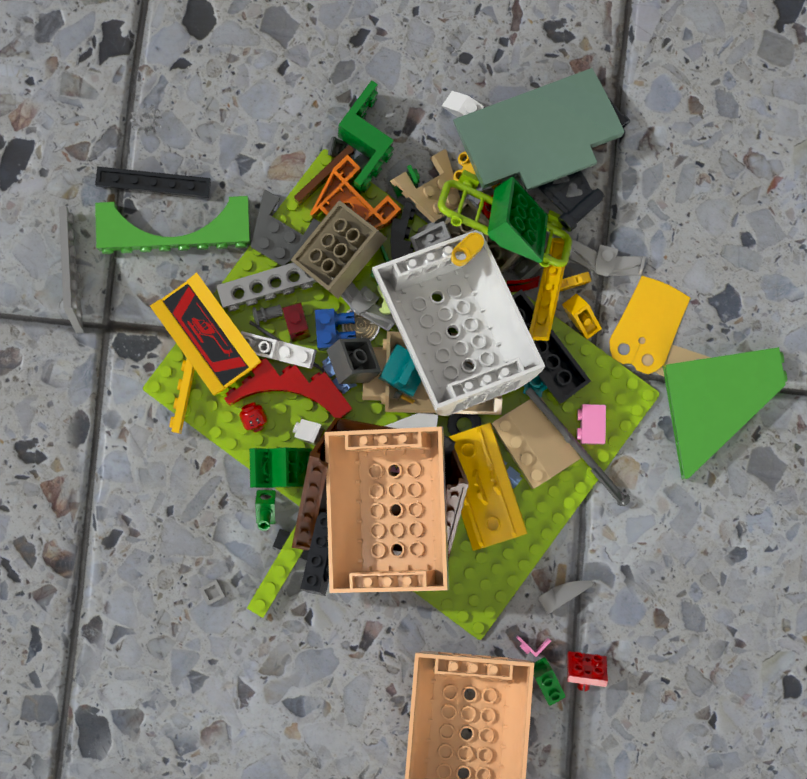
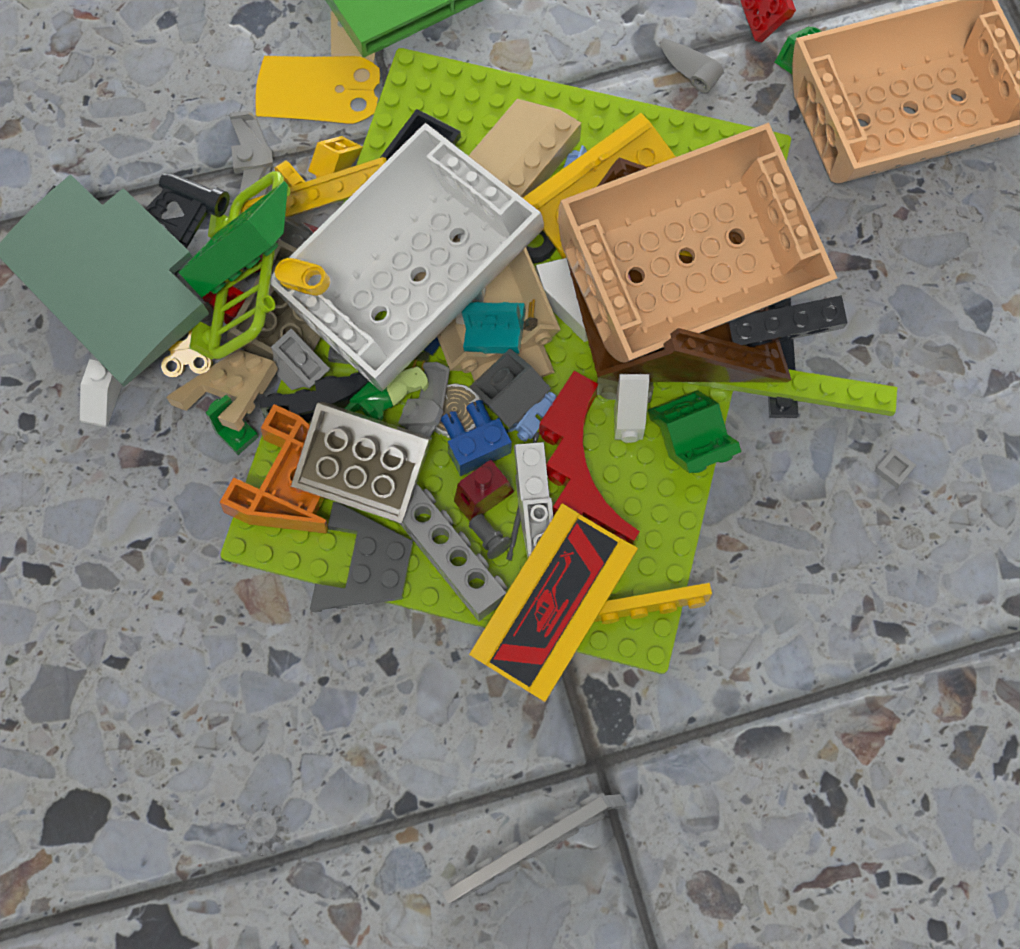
camera: 110 degrees left, 15 degrees down
black plate [95,166,211,198] -> none
bright green arch [95,196,251,254] -> none
red head [239,402,267,432] -> none
green bracket [255,490,276,531] -> none
reddish brown tile [294,145,355,206] -> none
dark grey slope [328,137,346,158] -> none
green bracket [338,80,394,195] -> none
bright pink bracket [516,636,551,657] -> none
dark grey bar [525,387,630,506] -> none
bright pink brick [577,404,606,445] -> none

